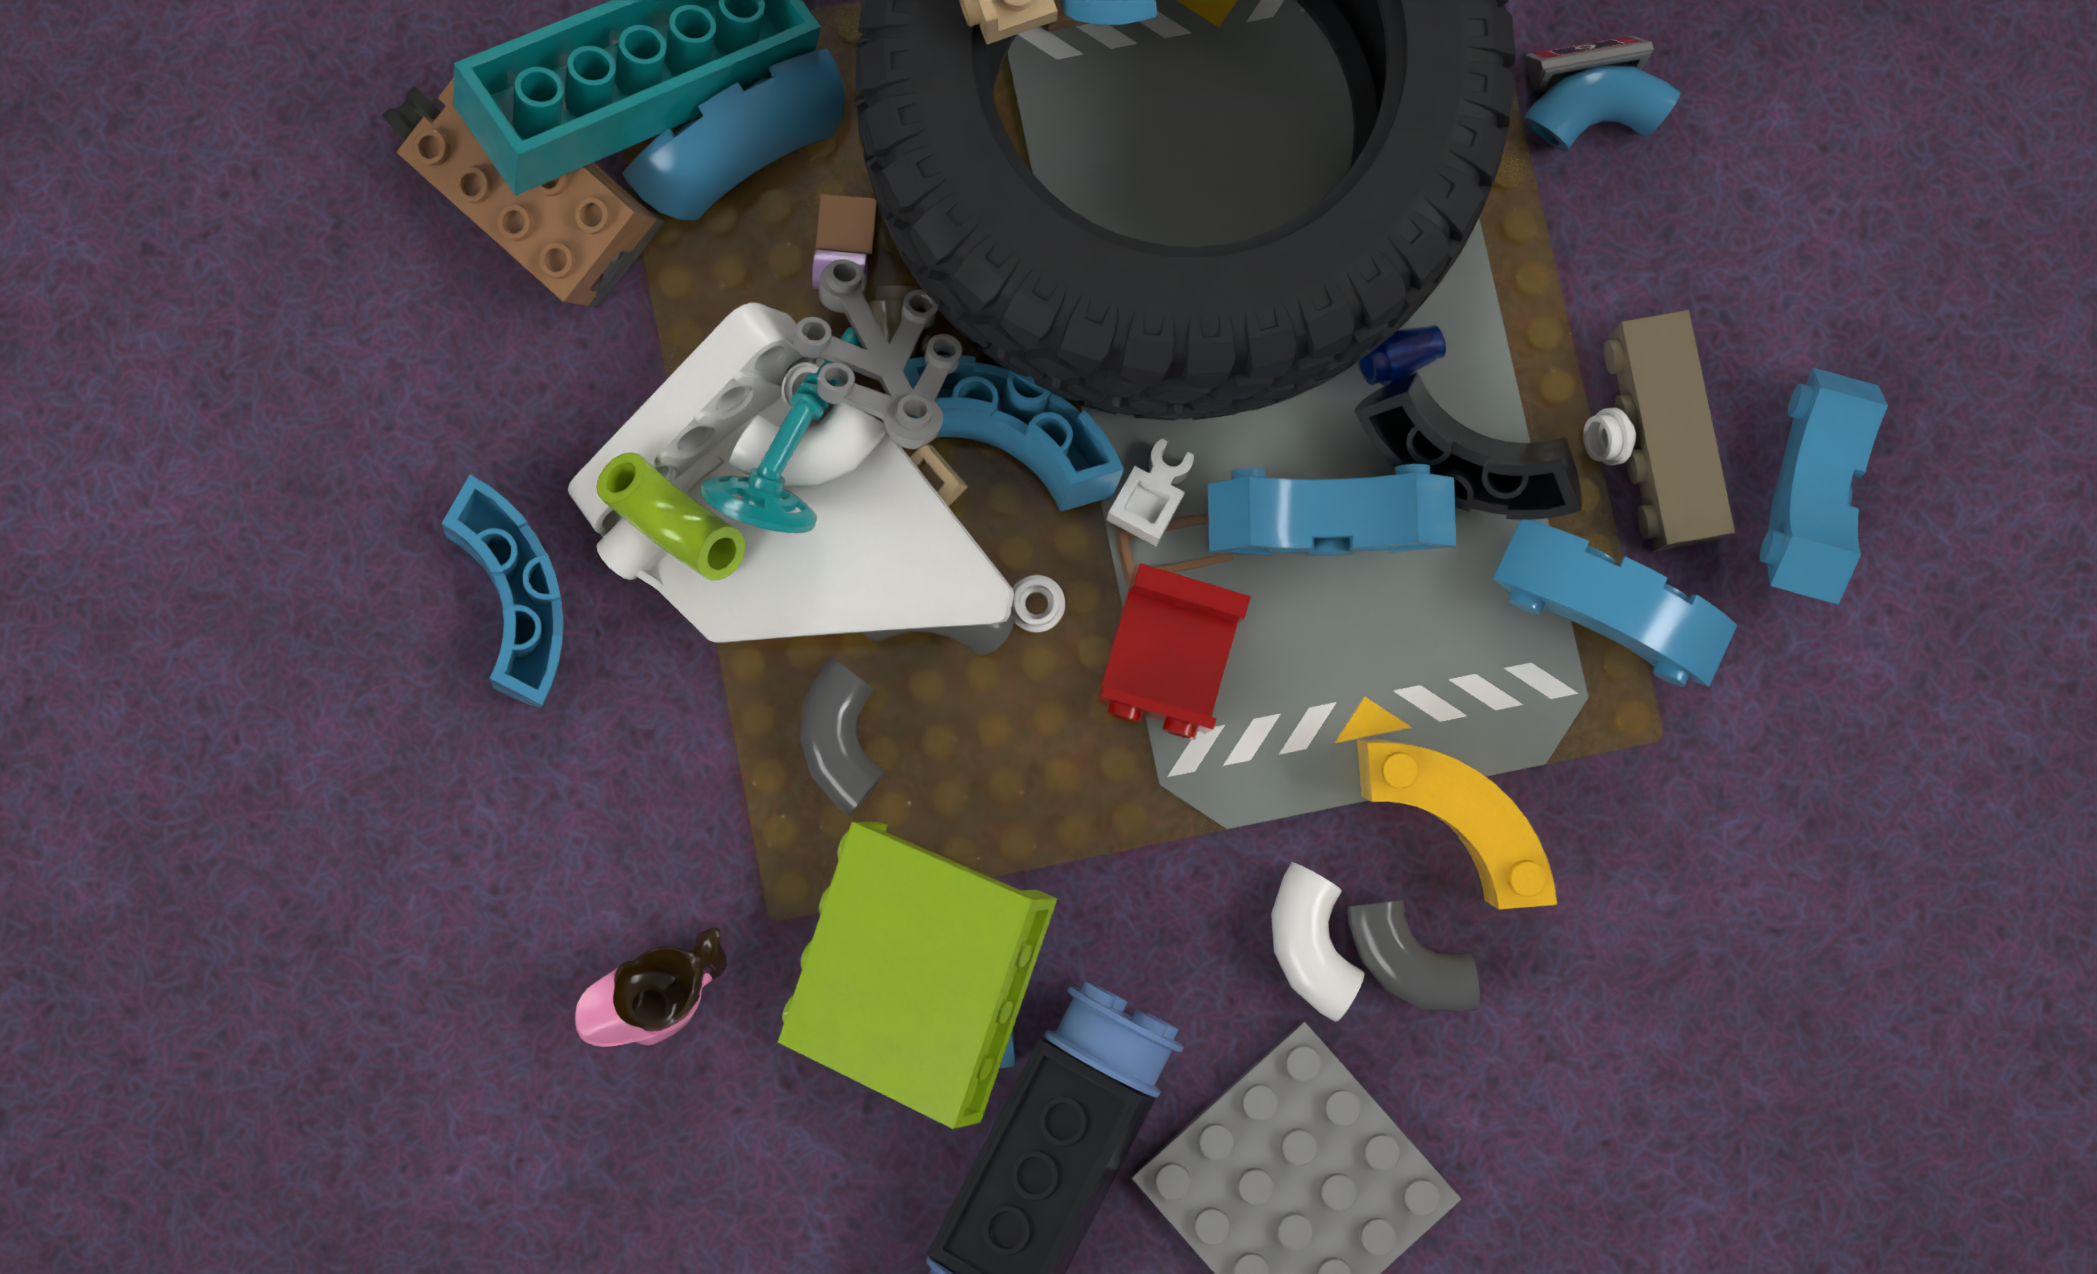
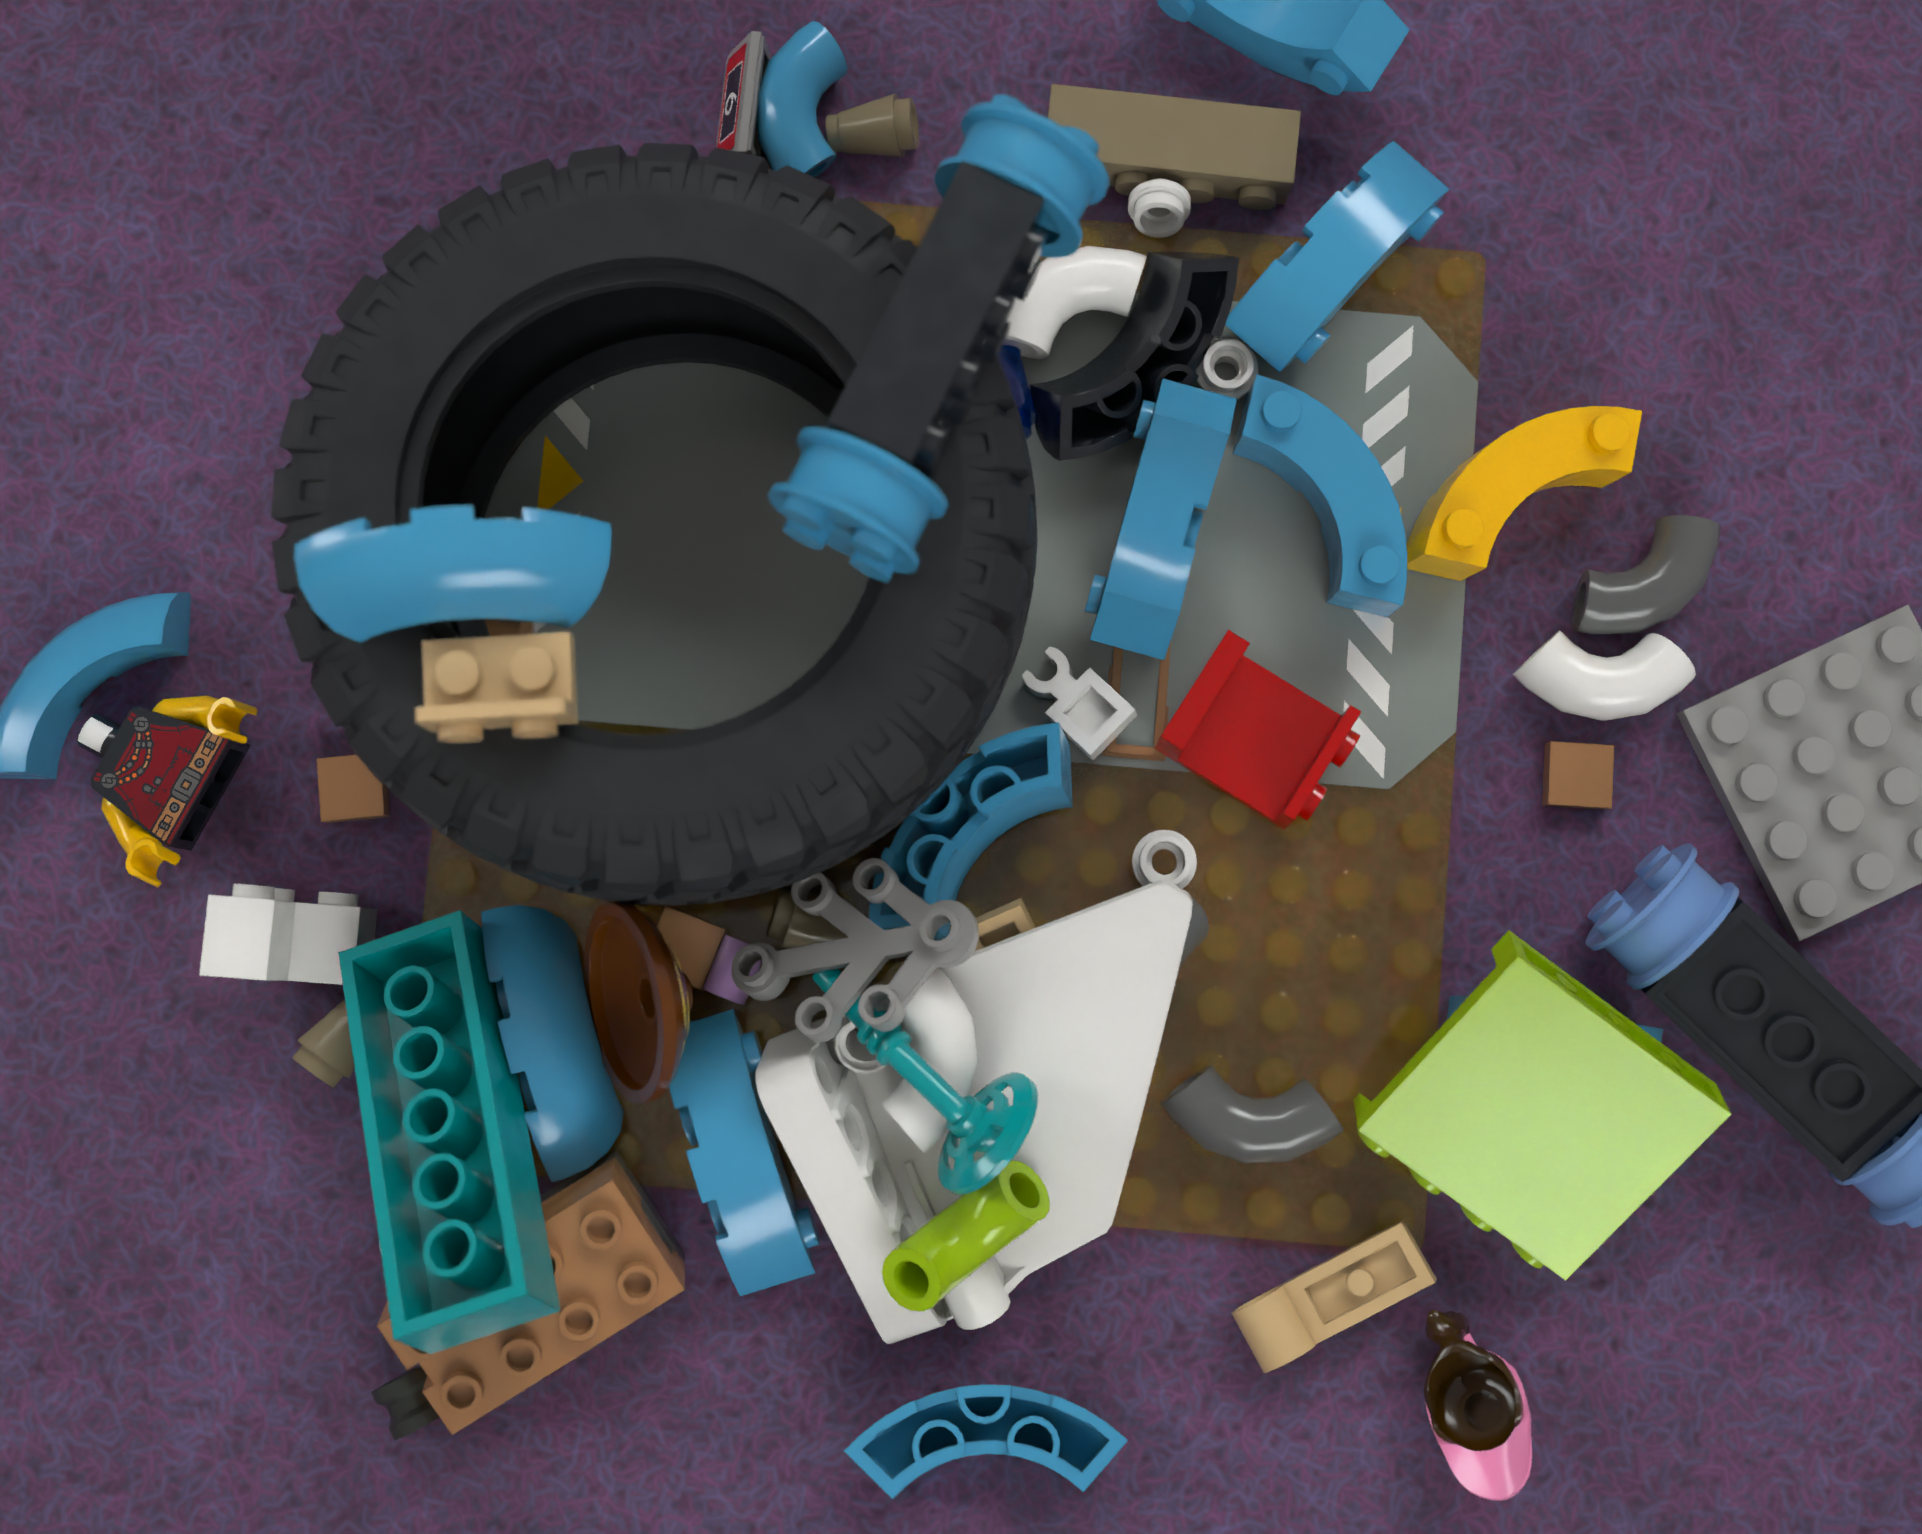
camera: 75 degrees left, 0 degrees up
none -> reddish brown dish [584,901,693,1104]
none -> dark azure brick [669,1009,820,1296]
none -> brick [768,94,1109,582]
none -> dark tan cone [826,93,919,157]
none -> white cylinder [1001,246,1147,359]
none -> white plate [1195,338,1258,399]
none -> tan plate [1231,1220,1437,1373]
none -> dark azure brick [1232,374,1407,618]
none -> medium nougat tile [1542,741,1614,810]

